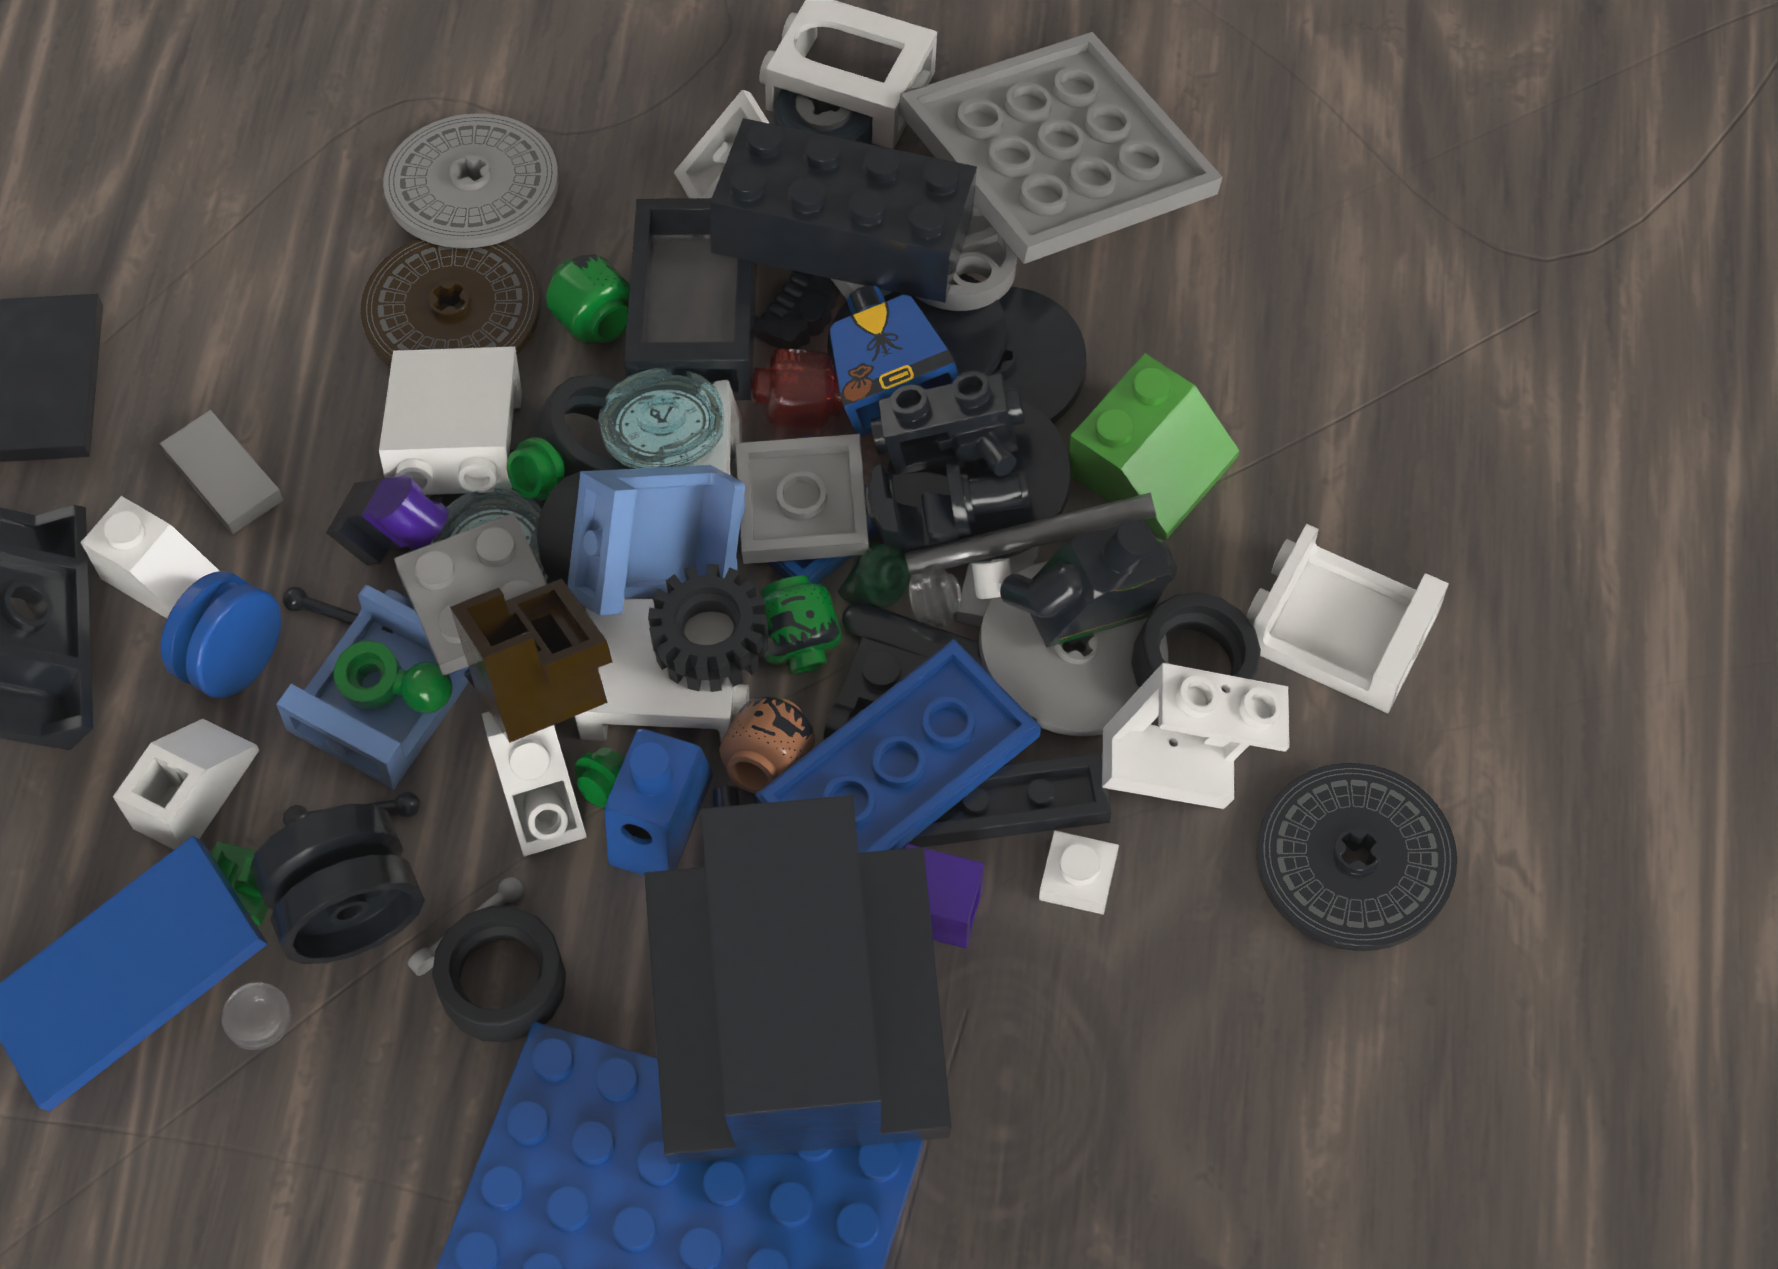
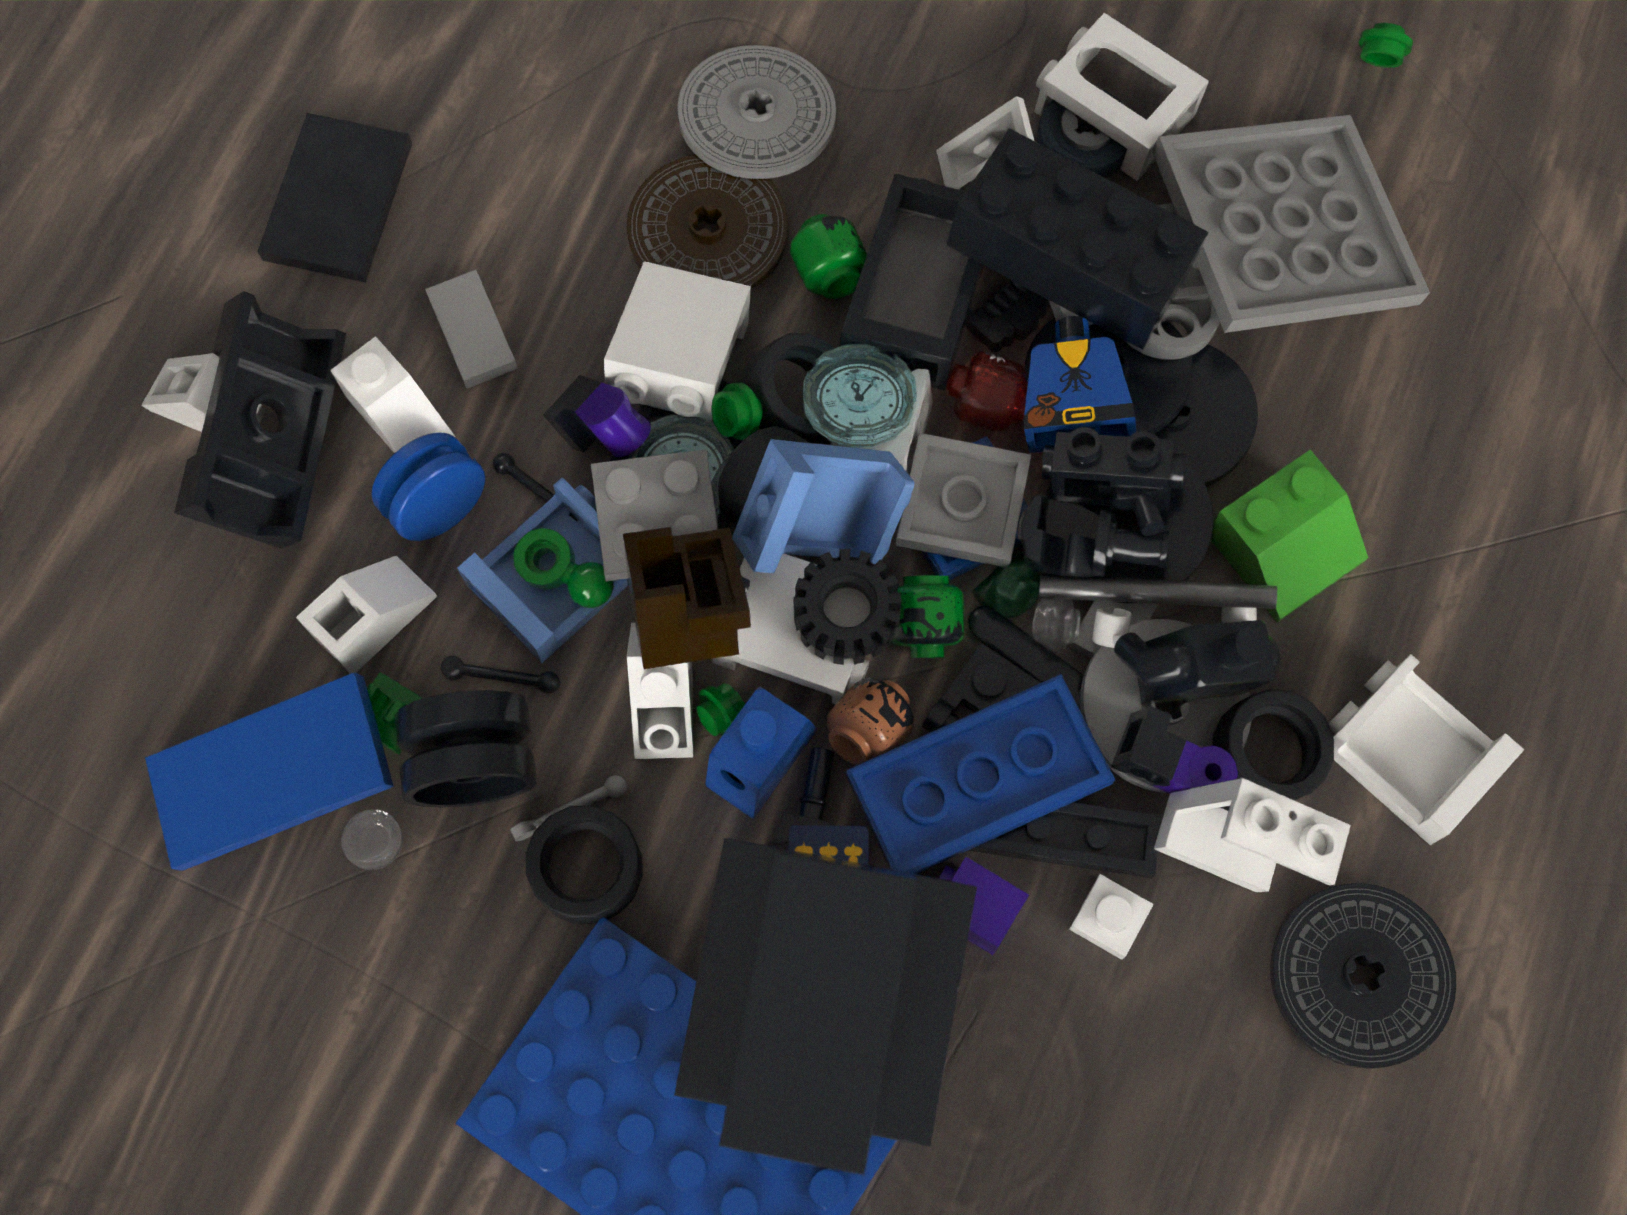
camera: 15 degrees right, 10 degrees up
none -> black leg [1111,706,1238,794]

